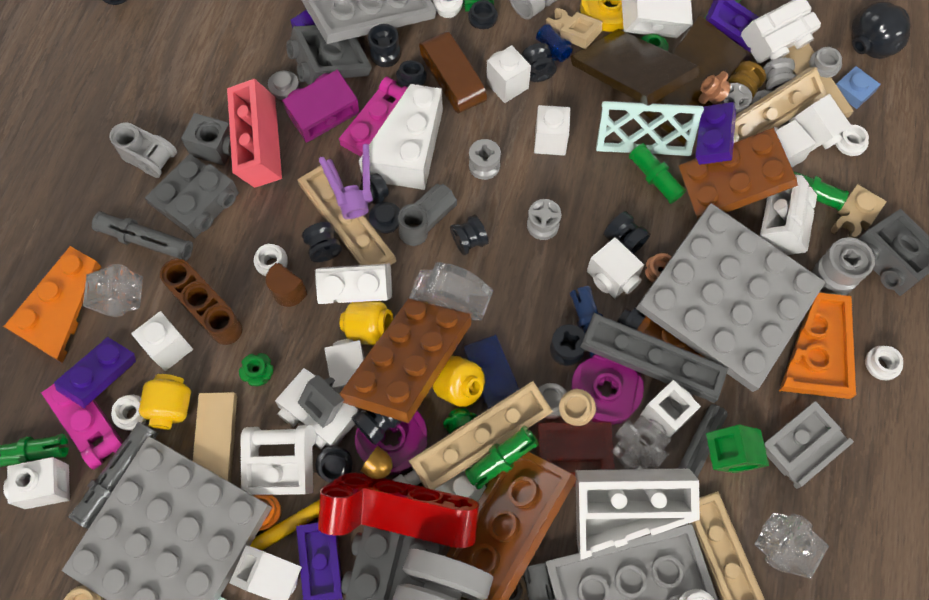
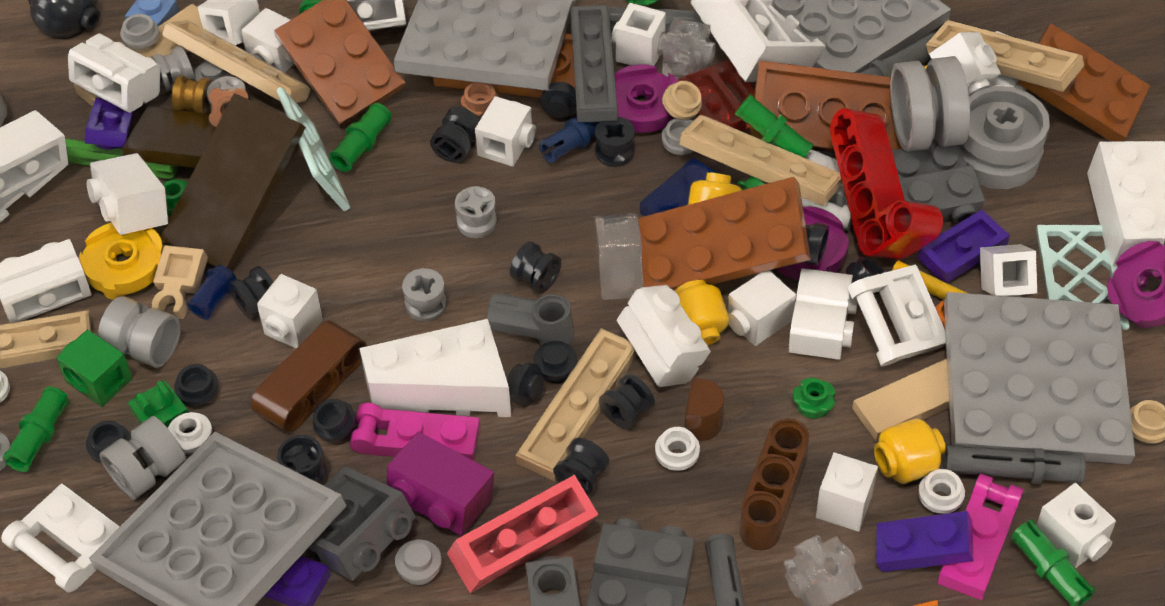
camera: 115 degrees left, 15 degrees down
dark grey tile [298,375,344,428] -> none
medium lavender plant [319,143,373,219] -> none
pearl gold hinge [361,446,393,479] -> none
white brick [534,105,570,155] -> none
dark purple plate [696,102,736,165] -> none
none -> black wheel [553,438,610,494]

